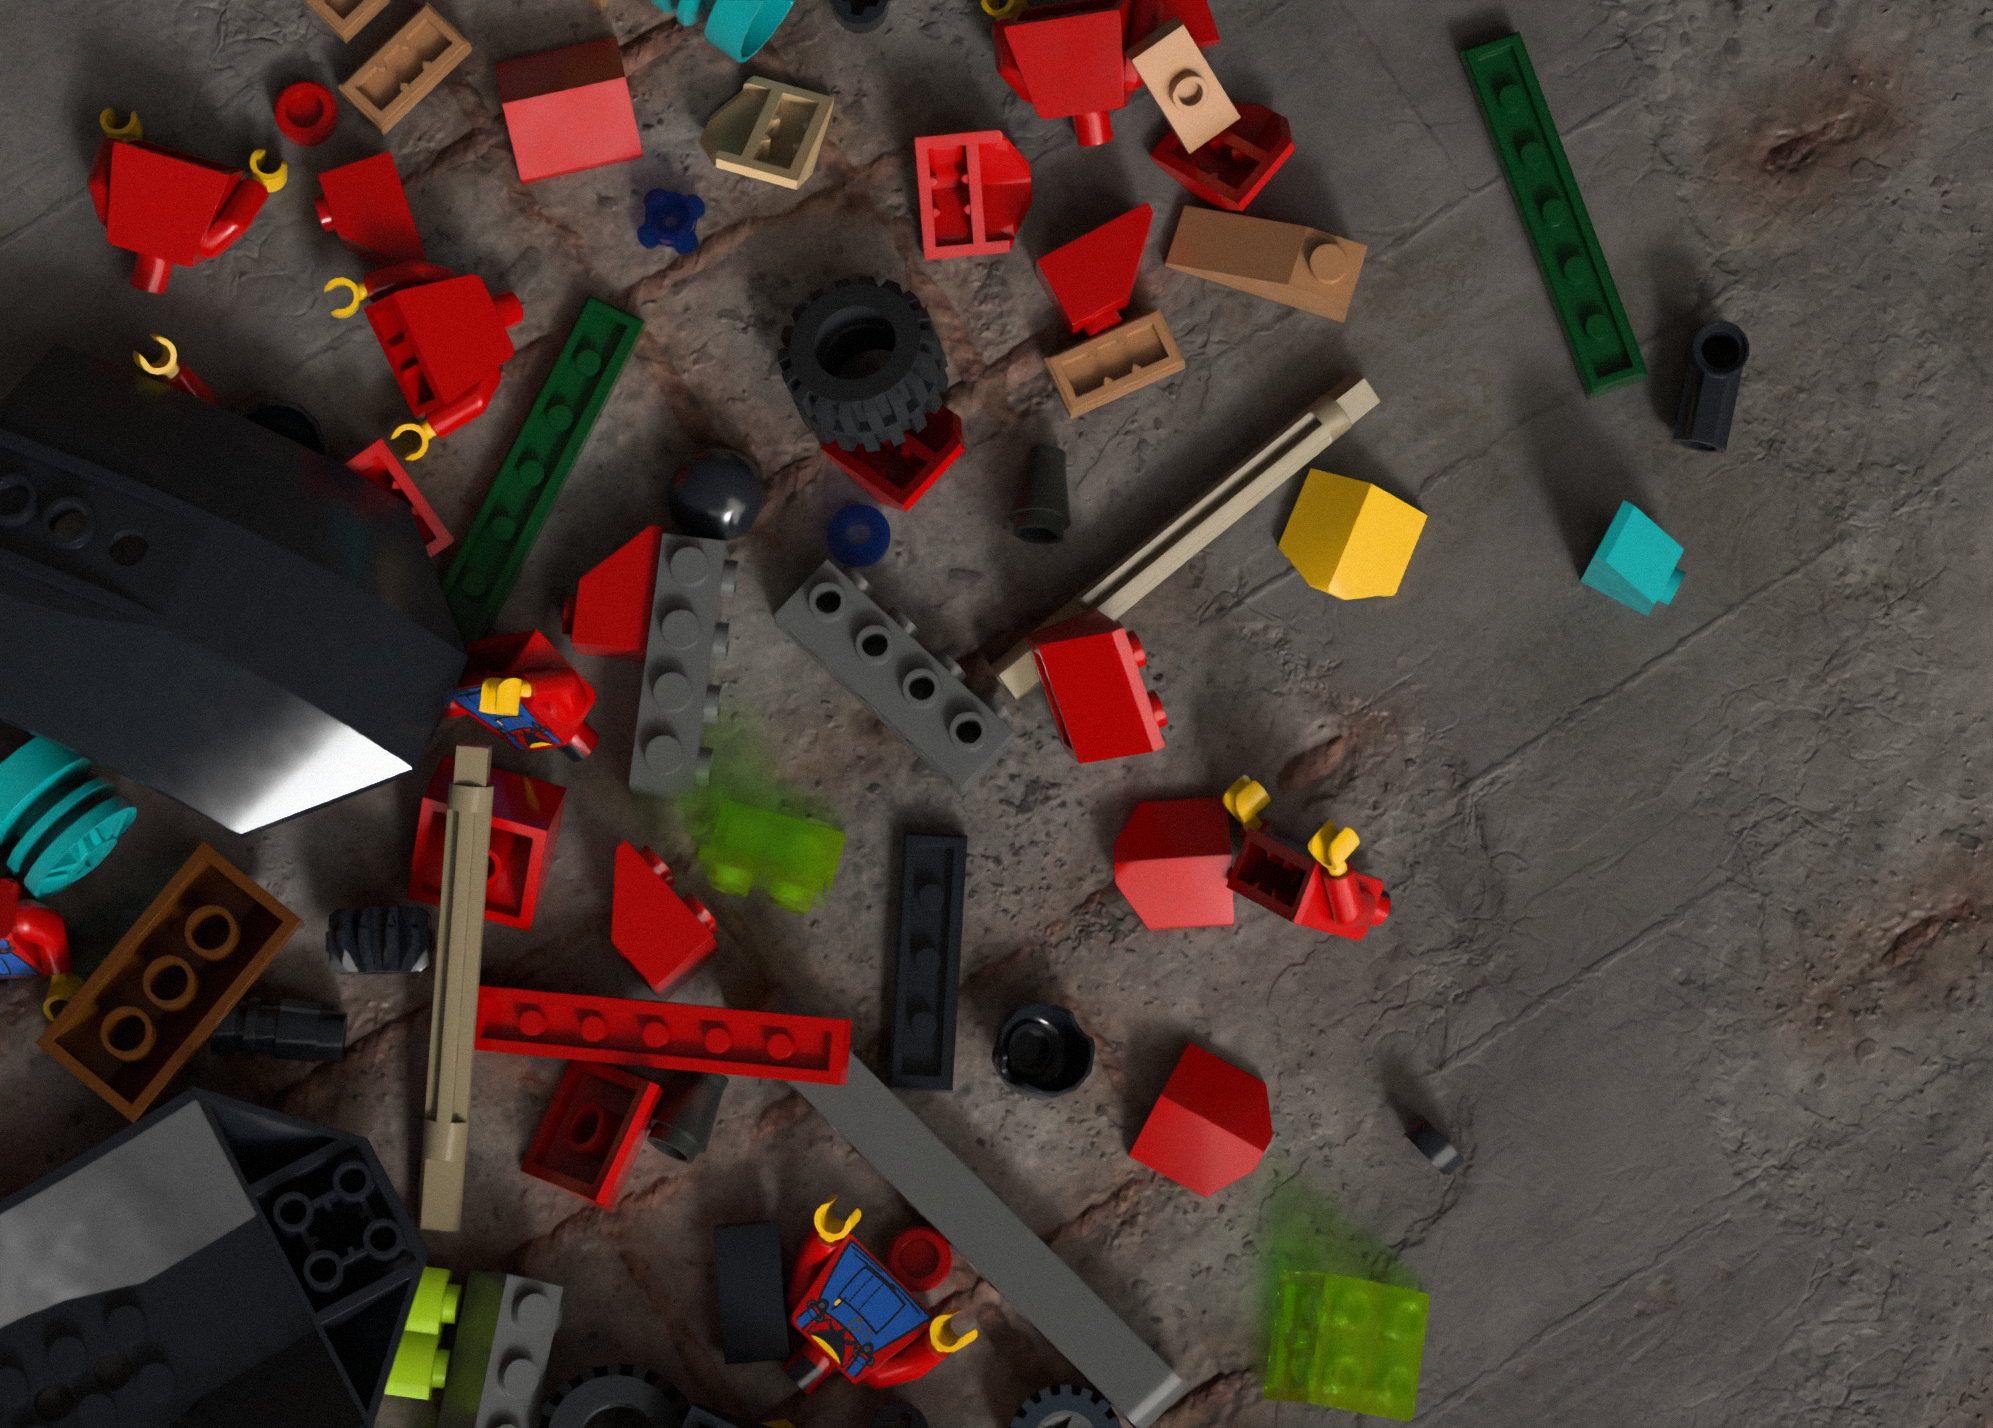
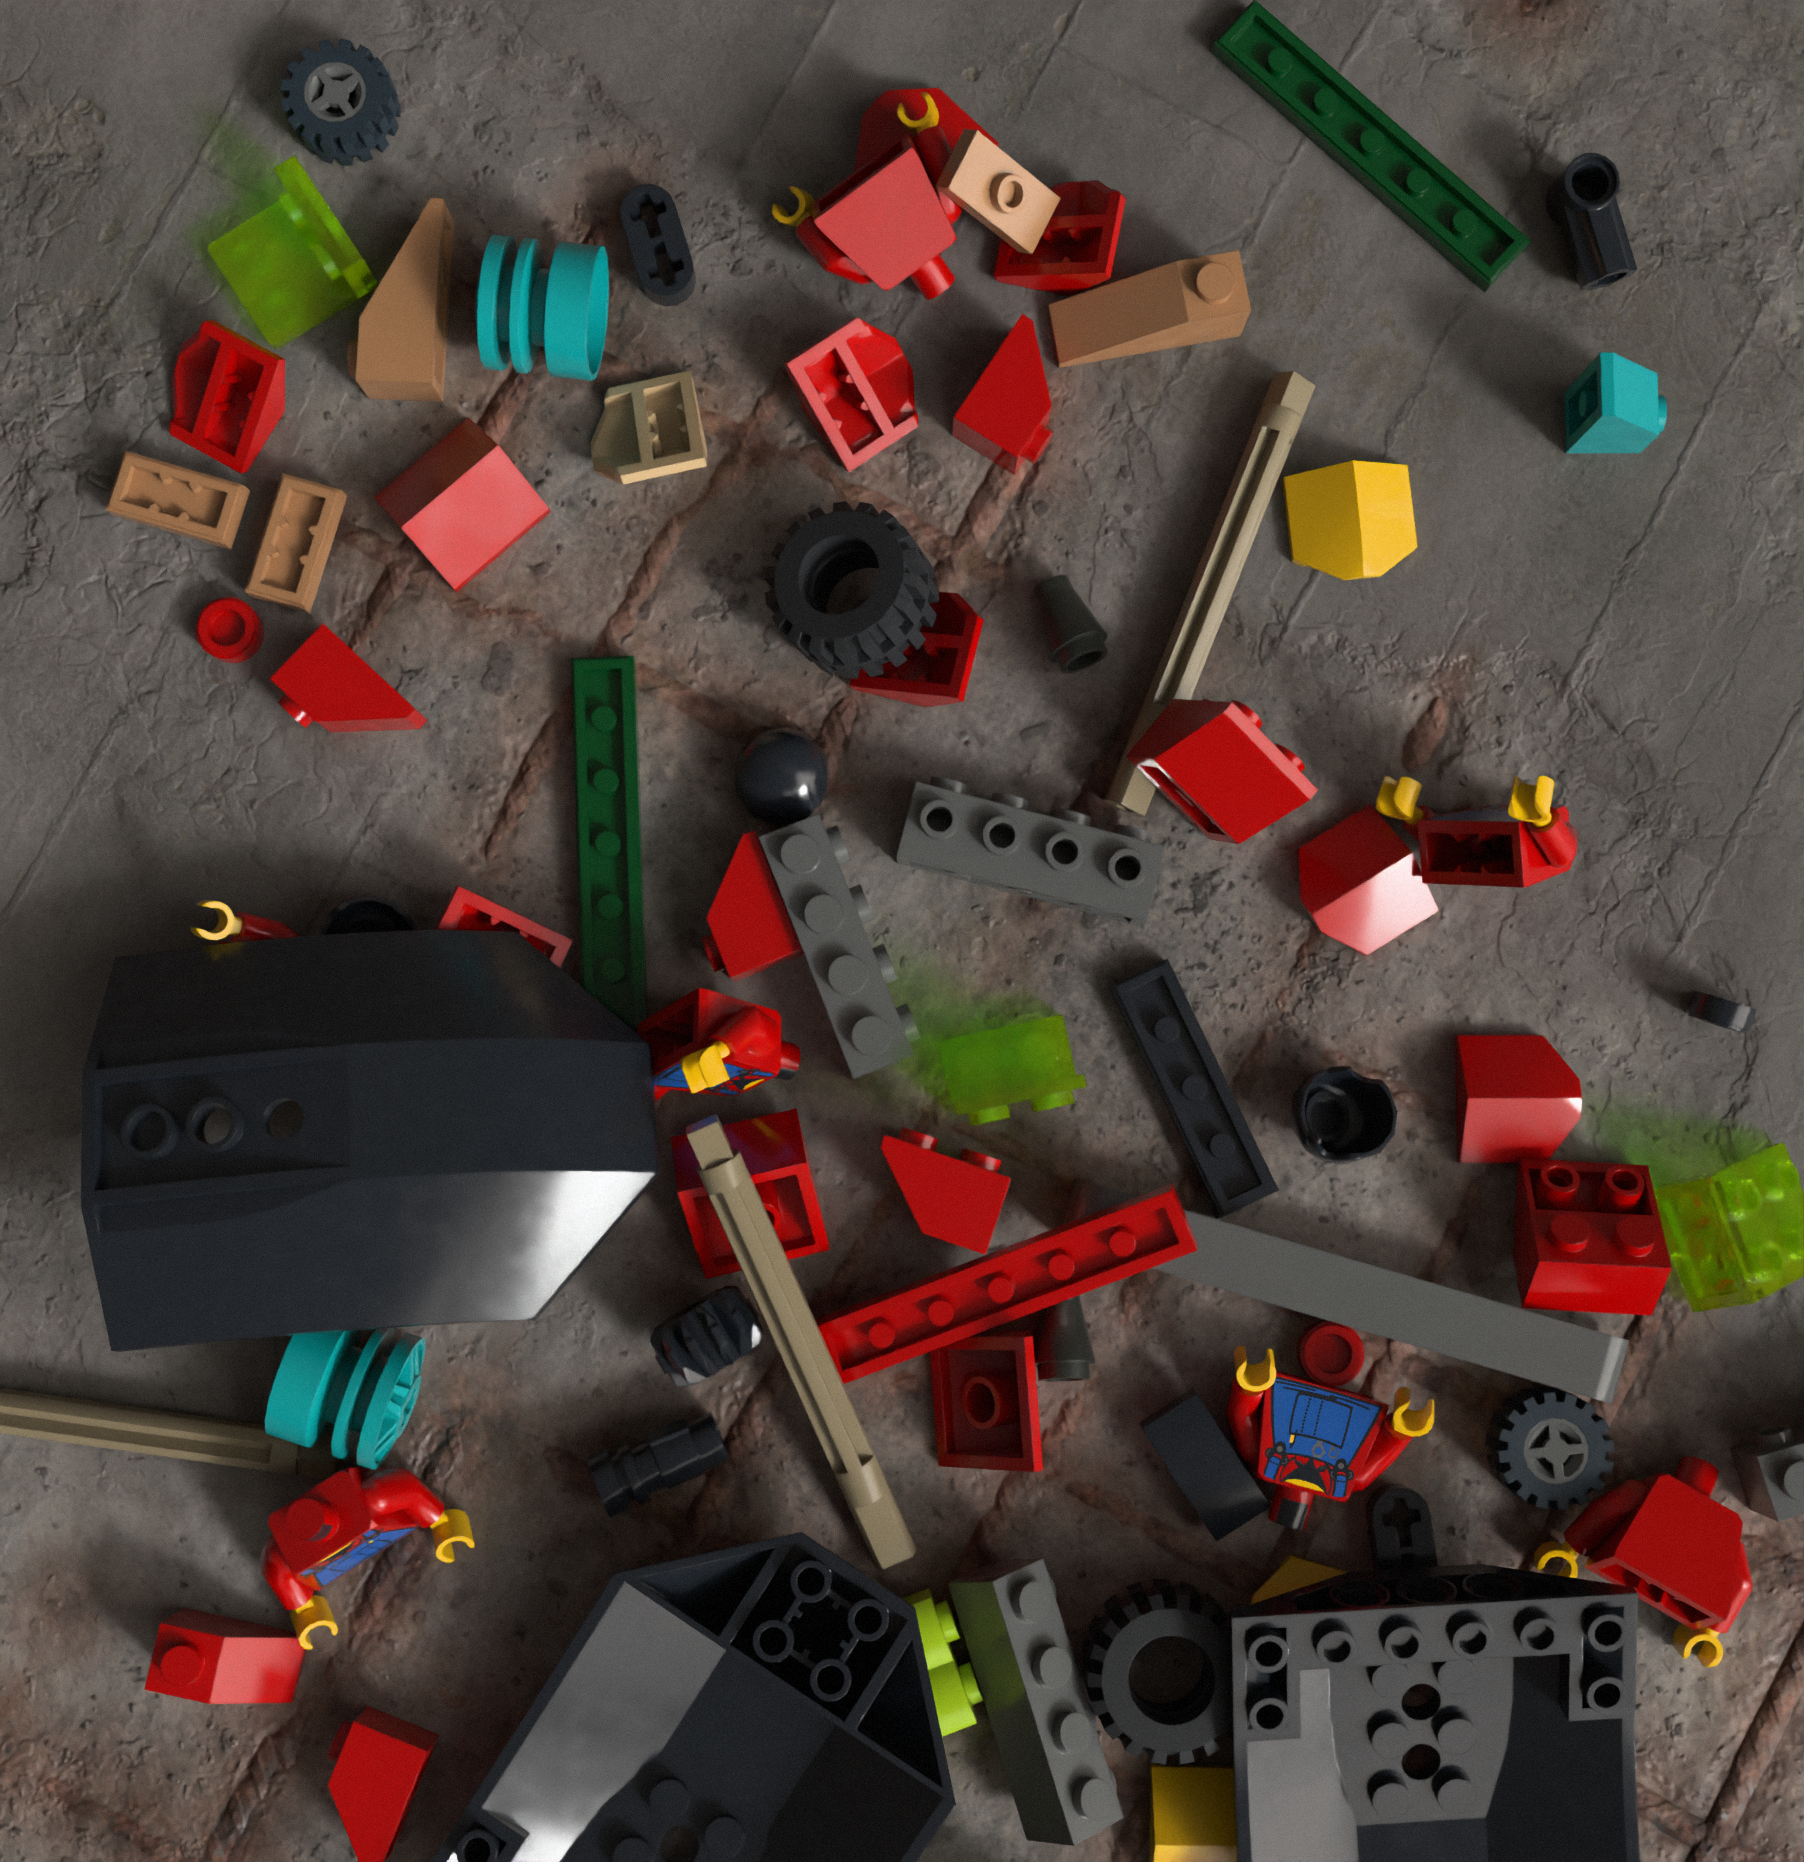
camera: 30 degrees left, 5 degrees up
reddish brown slope [35,841,304,1123] -> none
red torso [87,108,288,294] -> none
red torso [324,259,523,461] -> none
clear blue plate [637,188,705,255] -> none
clear blue plate [827,504,891,568] -> none
medium nougat plate [1044,308,1185,419] -> none
none -> red slope [1513,1158,1672,1315]

